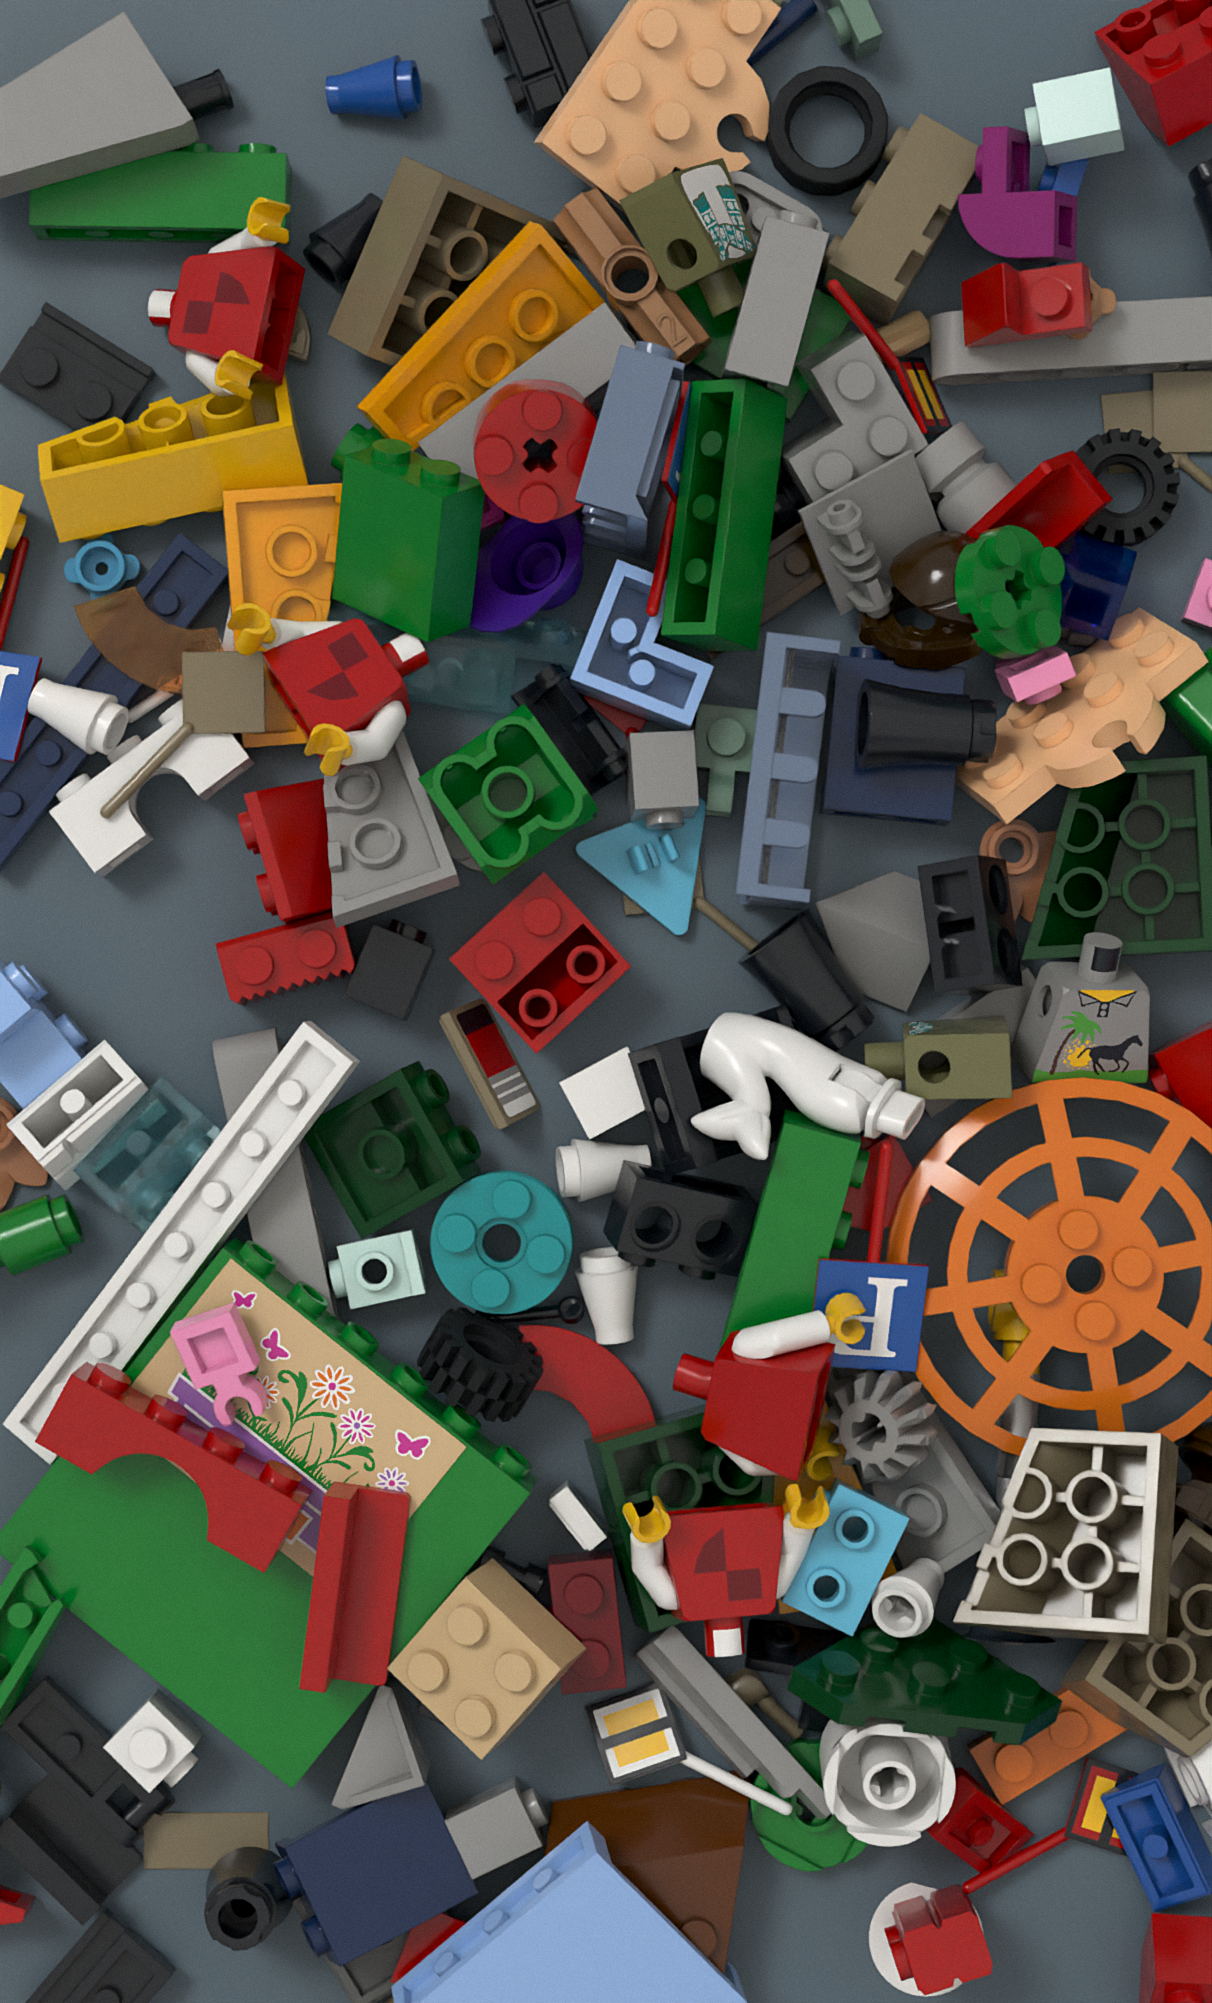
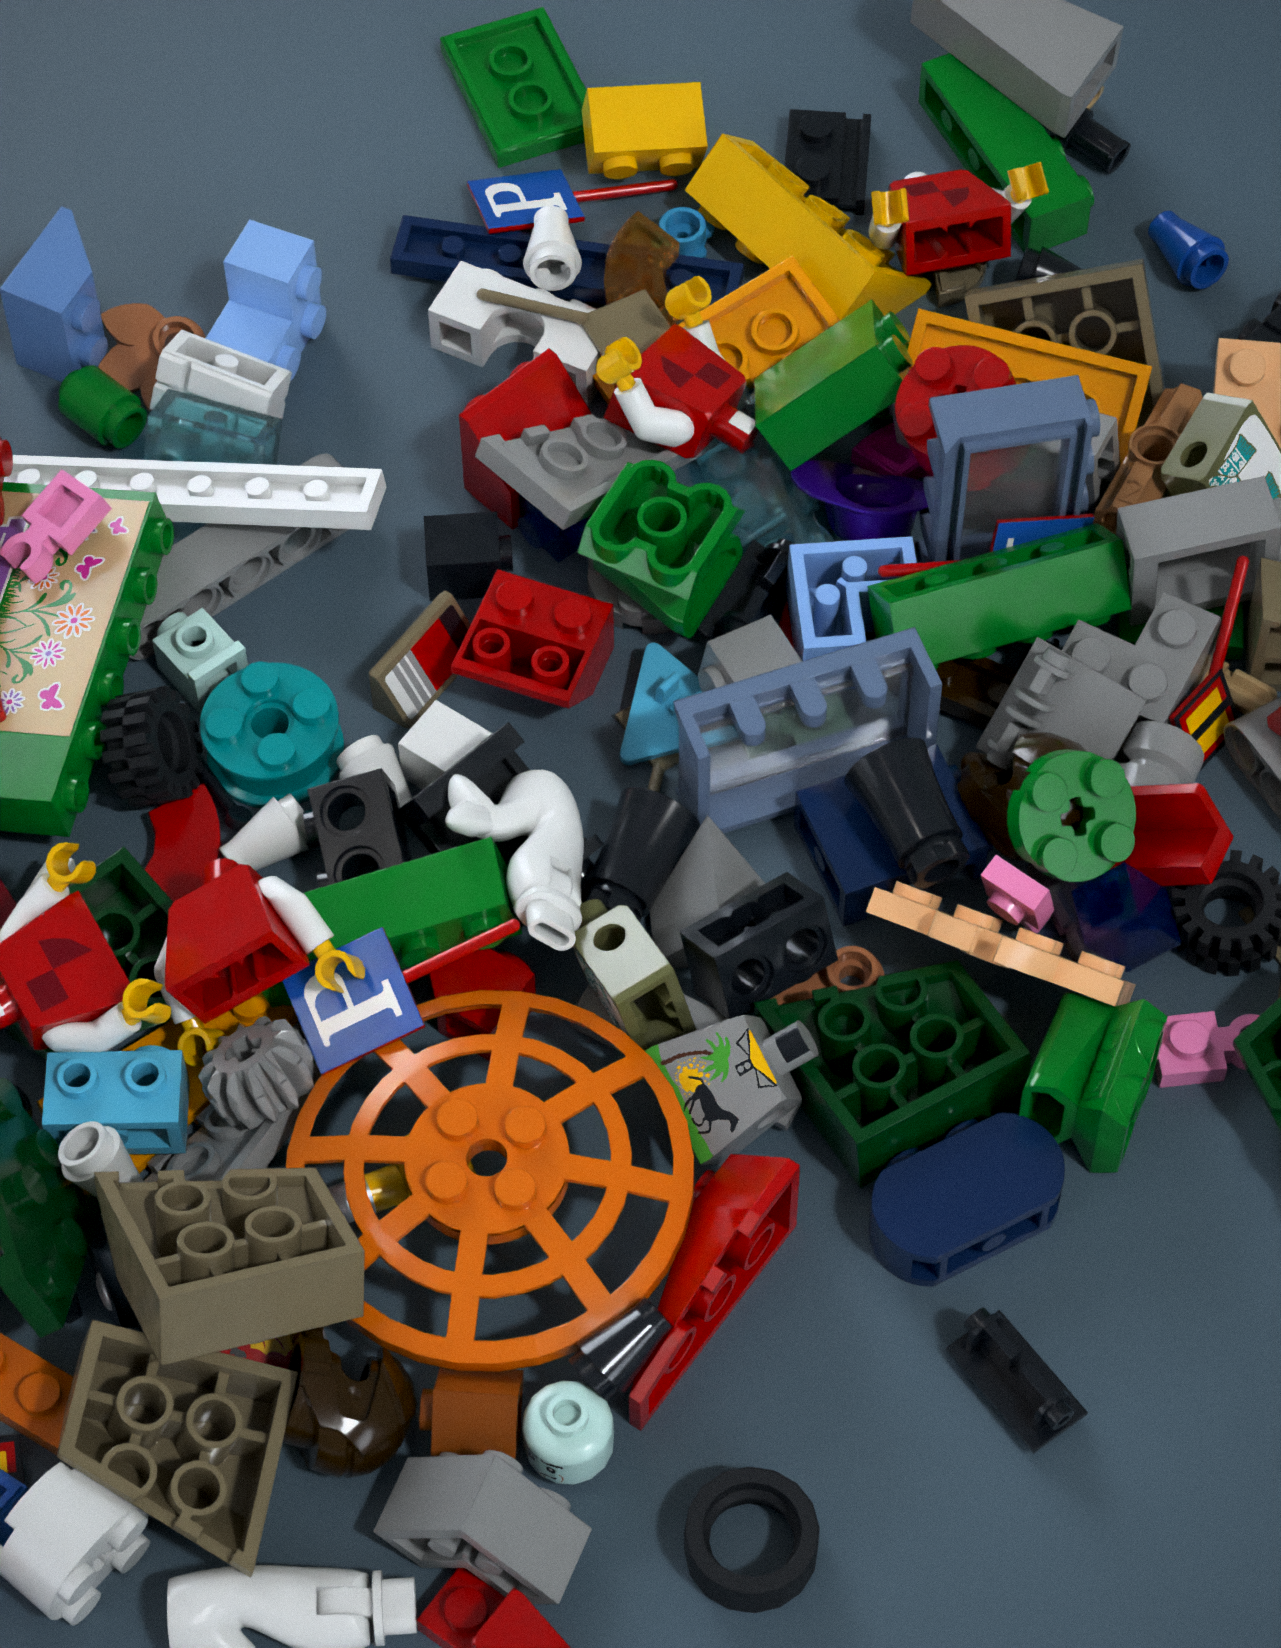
camera: 65 degrees right, 30 degrees down
red brick [215,912,358,1006] -> none
dark green plate [304,1061,481,1239] -> none

